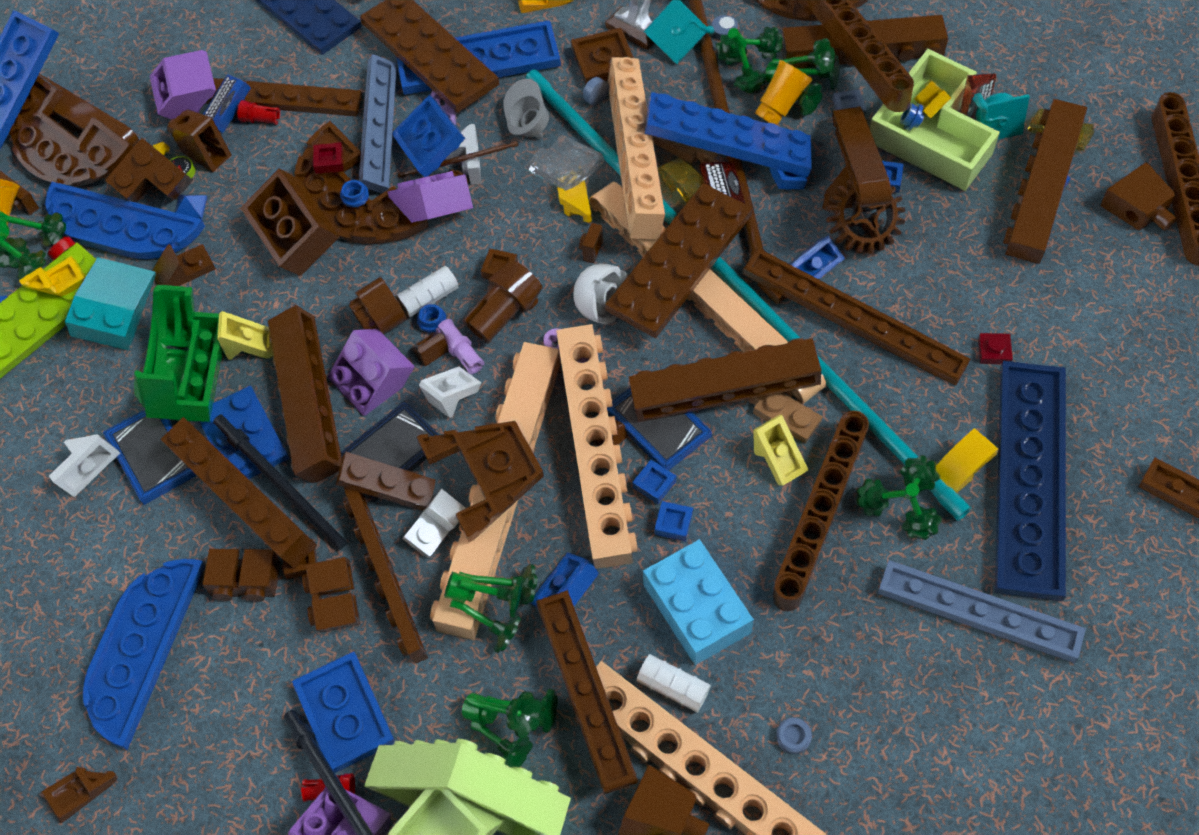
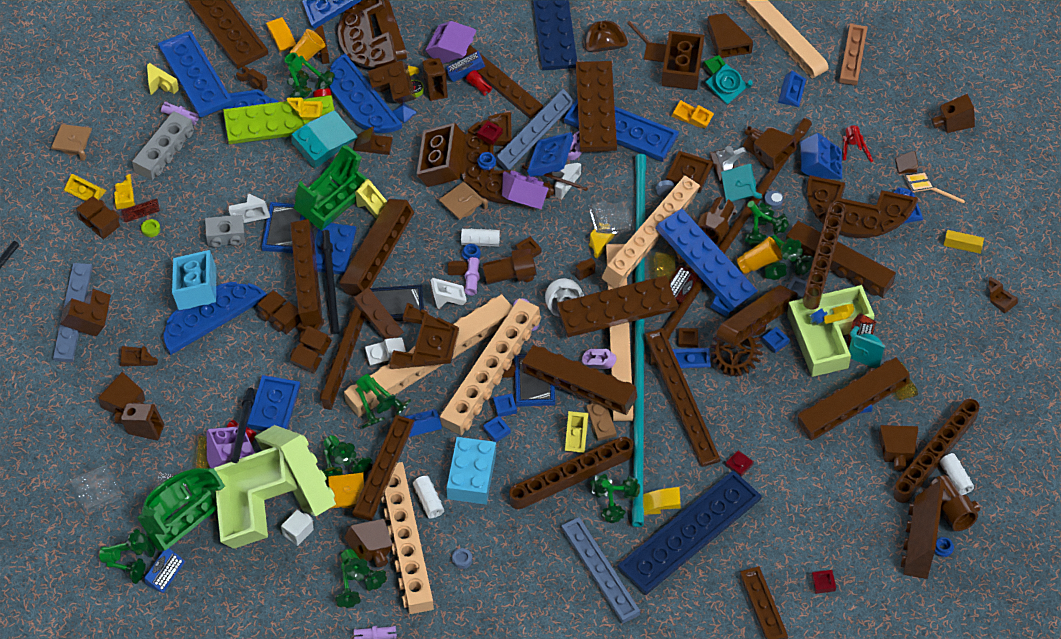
camera: 35 degrees right, 5 degrees down
medium lavender slope [328,329,415,416] -> none
reddish brown piece [349,277,408,335] -> none
light grey piece [503,79,549,139] -> none
none -> medium azure brick [172,250,216,310]
none -> light grey brick [205,215,245,247]
none -> light orange hat [328,473,364,508]
none -> medium nougat hat [439,182,488,220]
none -> lavender beam [582,349,616,369]
none -> reddish brown tile [679,328,698,348]
none -> reddish brown piece [697,197,736,245]

